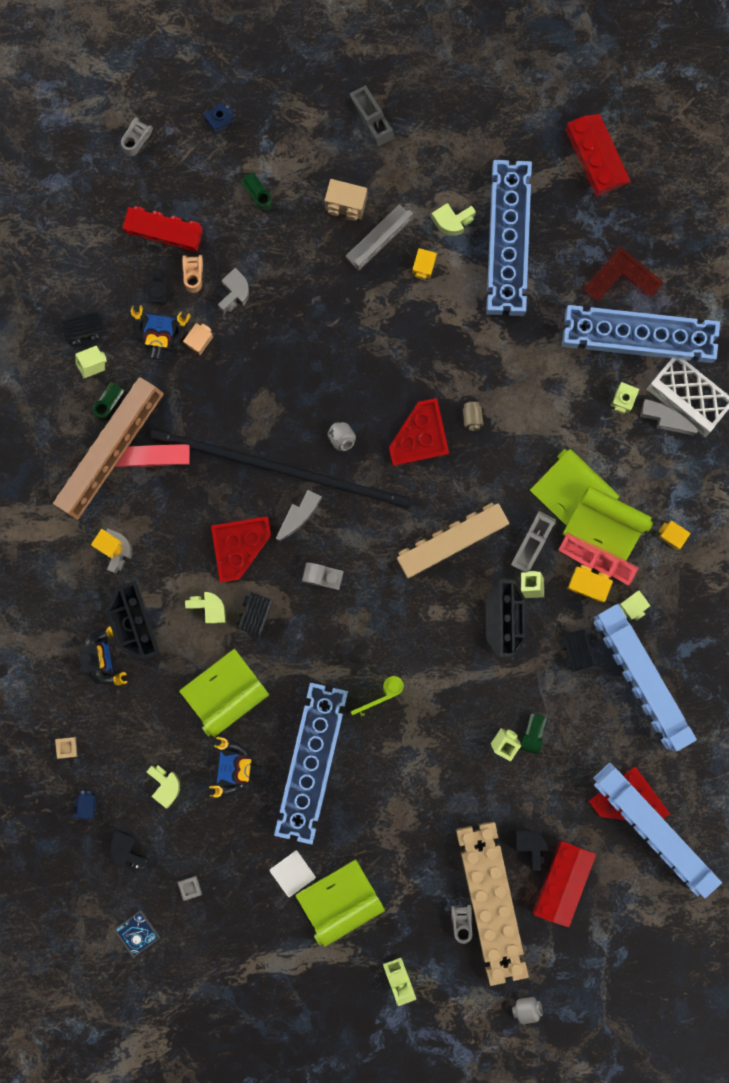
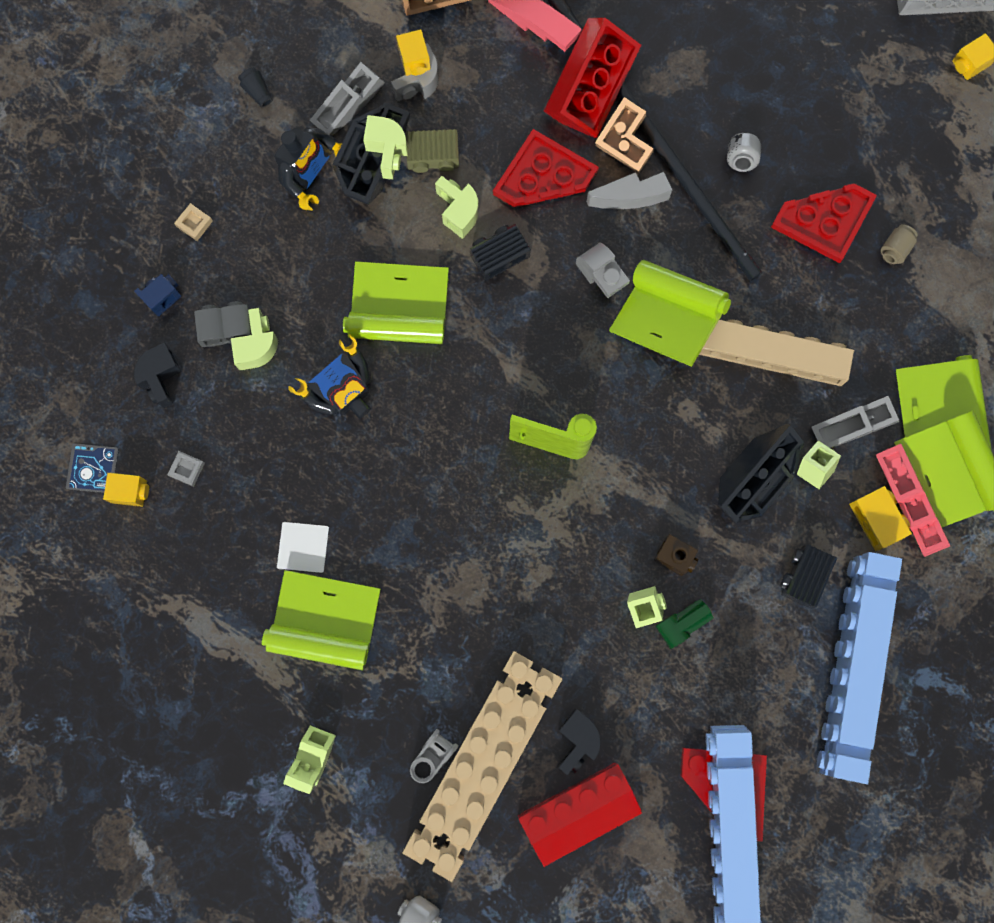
camera: 45 degrees right, 5 degrees down
light blue brick [274,683,348,844] -> none
yellowish green brick [619,591,650,621] -> none
none -> yellow brick [103,473,149,507]
none -> dark grey brick [194,301,252,347]
none -> black cone [238,67,273,108]
none -> light grey slope [310,62,385,136]
none -> yellowish green brick [364,115,408,179]
none -> olive brick [406,129,459,173]
none -> red slope [544,18,641,138]
none -> light nougat brick [595,97,653,174]
none -> lime door [609,260,731,367]
none -> dark brown brick [653,534,699,576]

